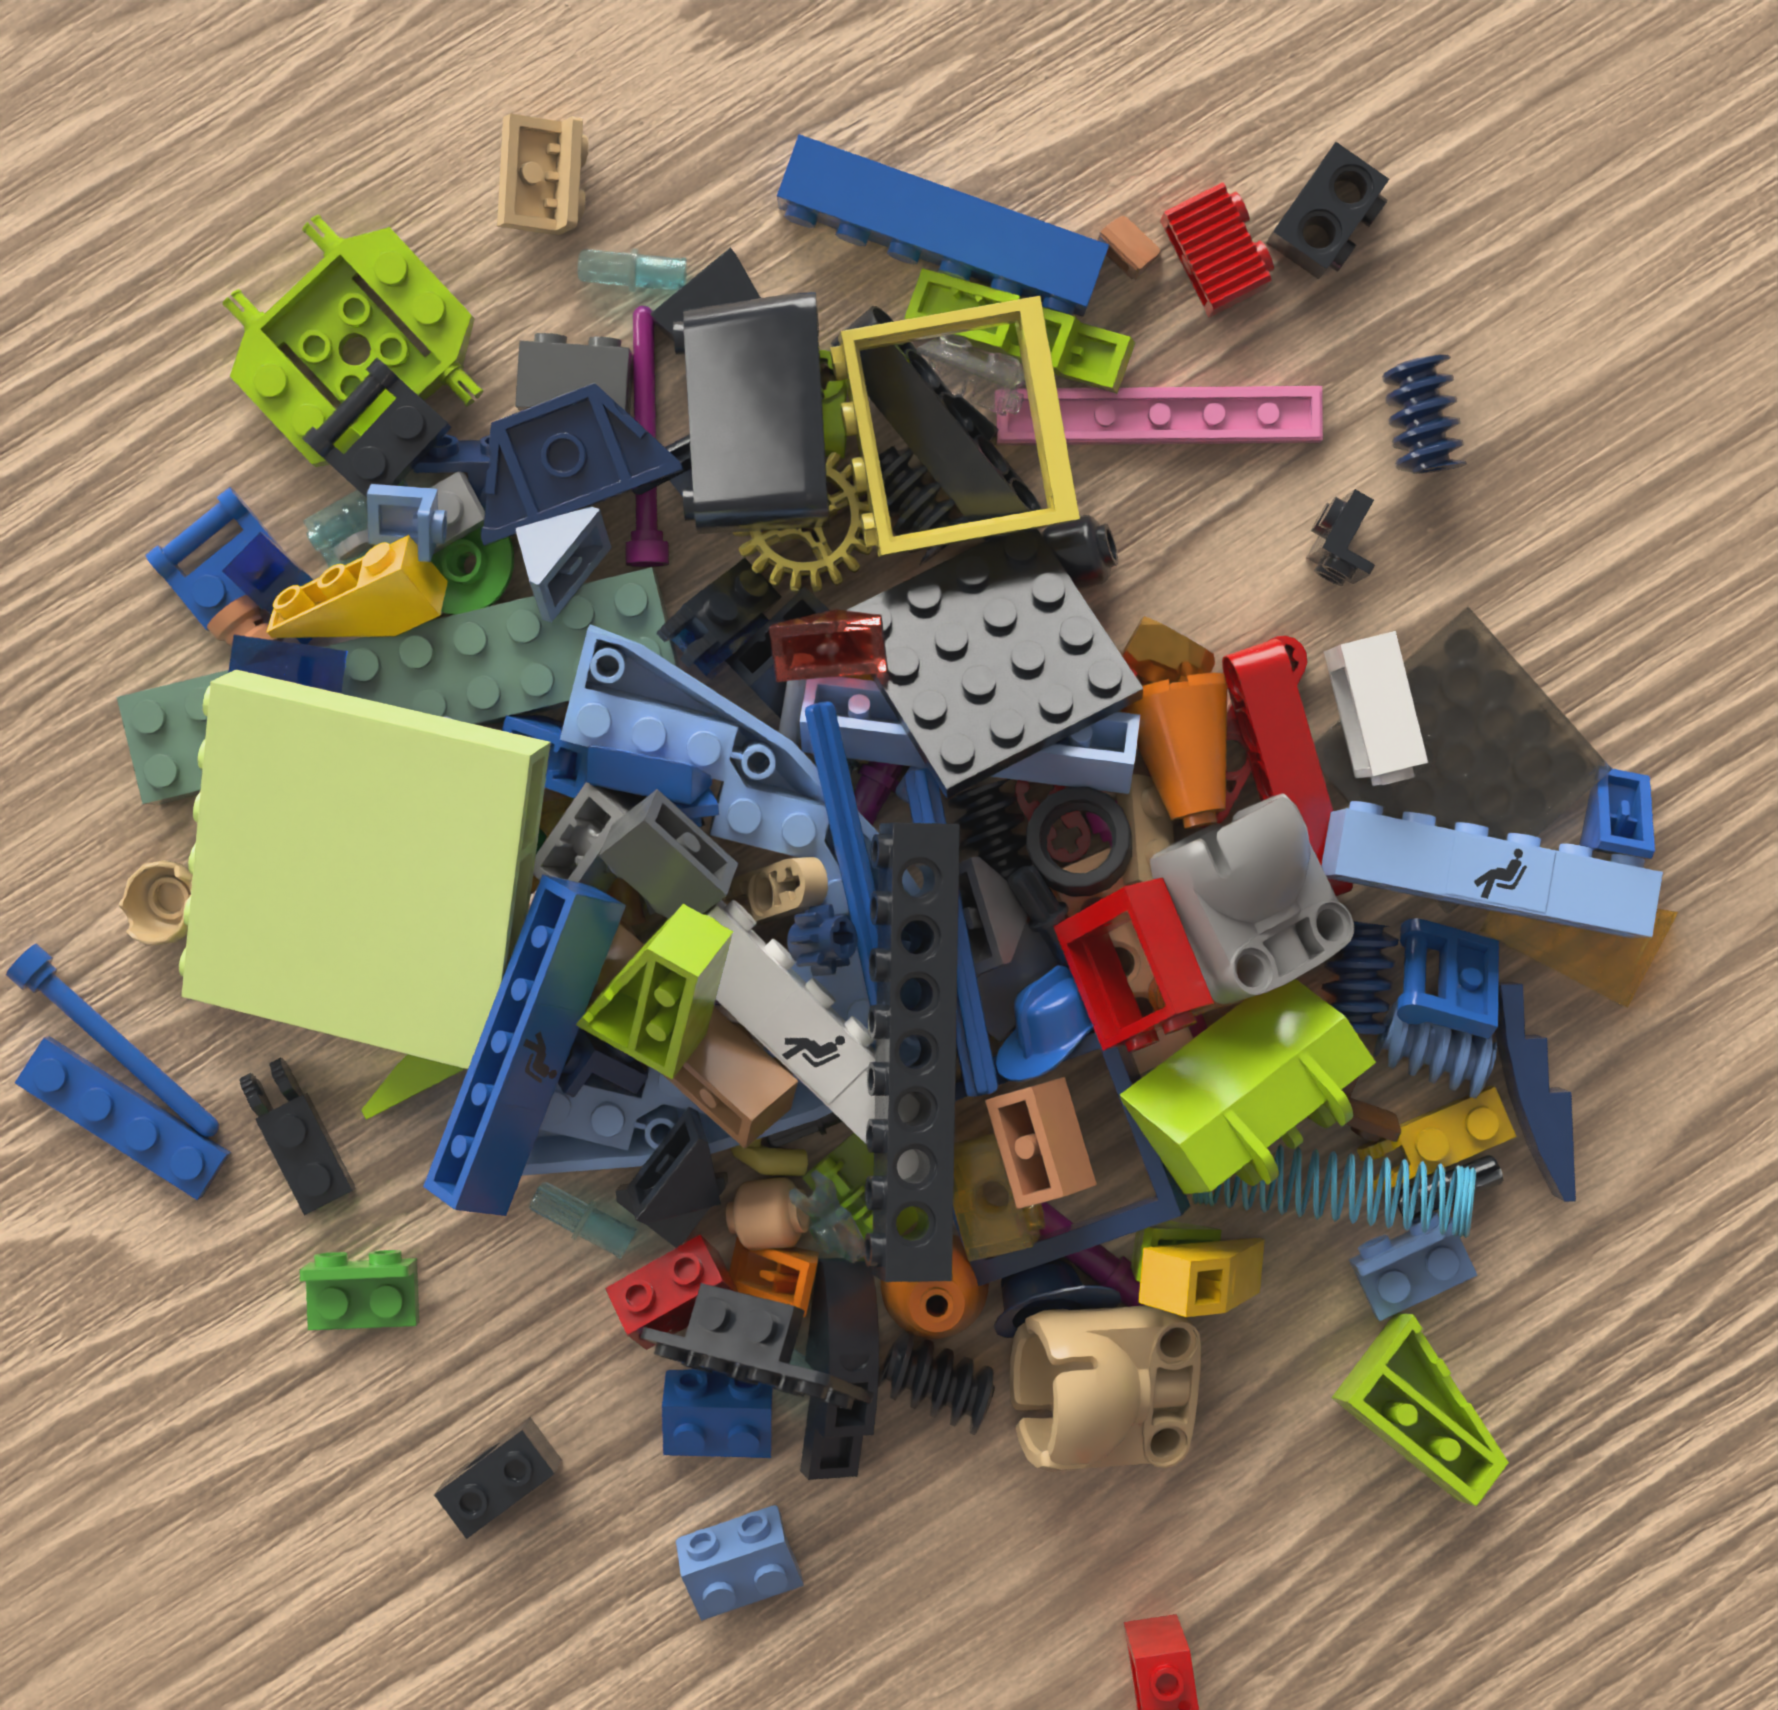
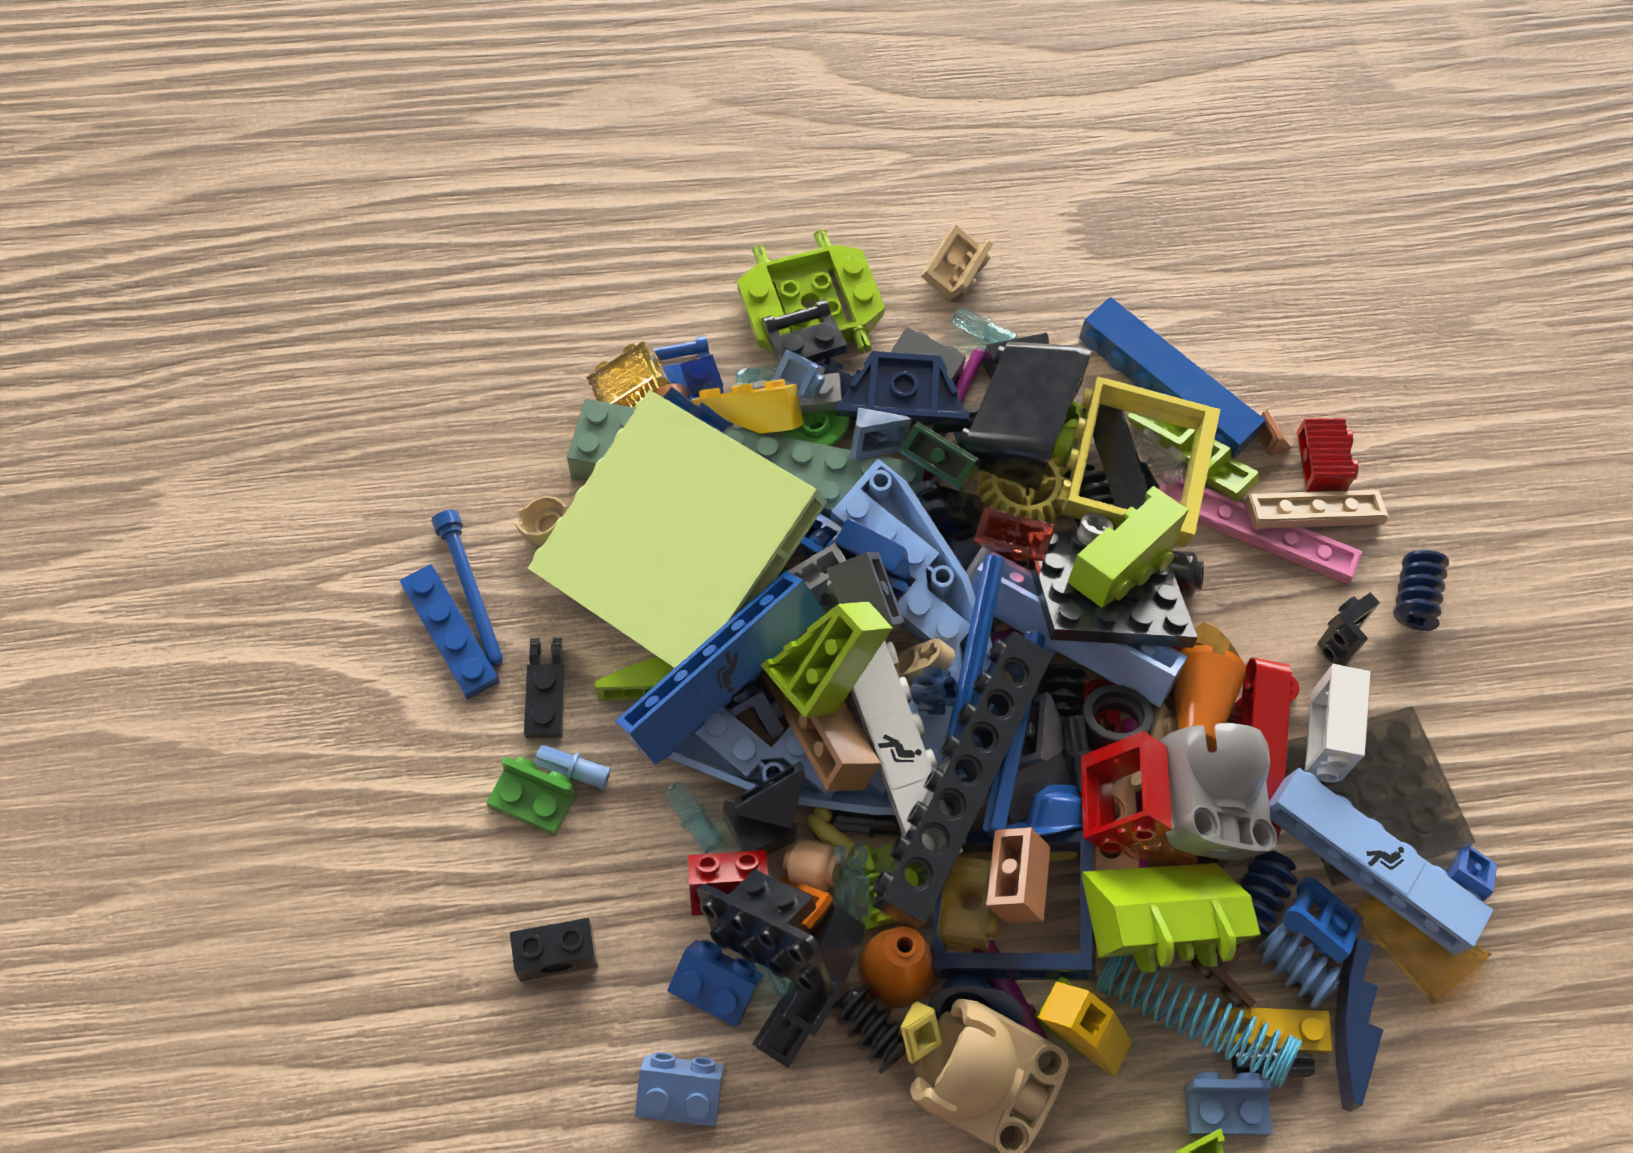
camera: 20 degrees right, 25 degrees down
black brick [1266,142,1390,280] -> none
none -> light blue axle [535,745,611,790]
none -> clear yellow brick [586,341,670,407]
none -> dark green brick [899,422,982,491]
none -> light yellow slope [900,1002,942,1064]
none -> lime wedge [1067,486,1189,607]
none -> light grey bush [1077,513,1113,546]
none -> tan tile [1245,490,1389,529]

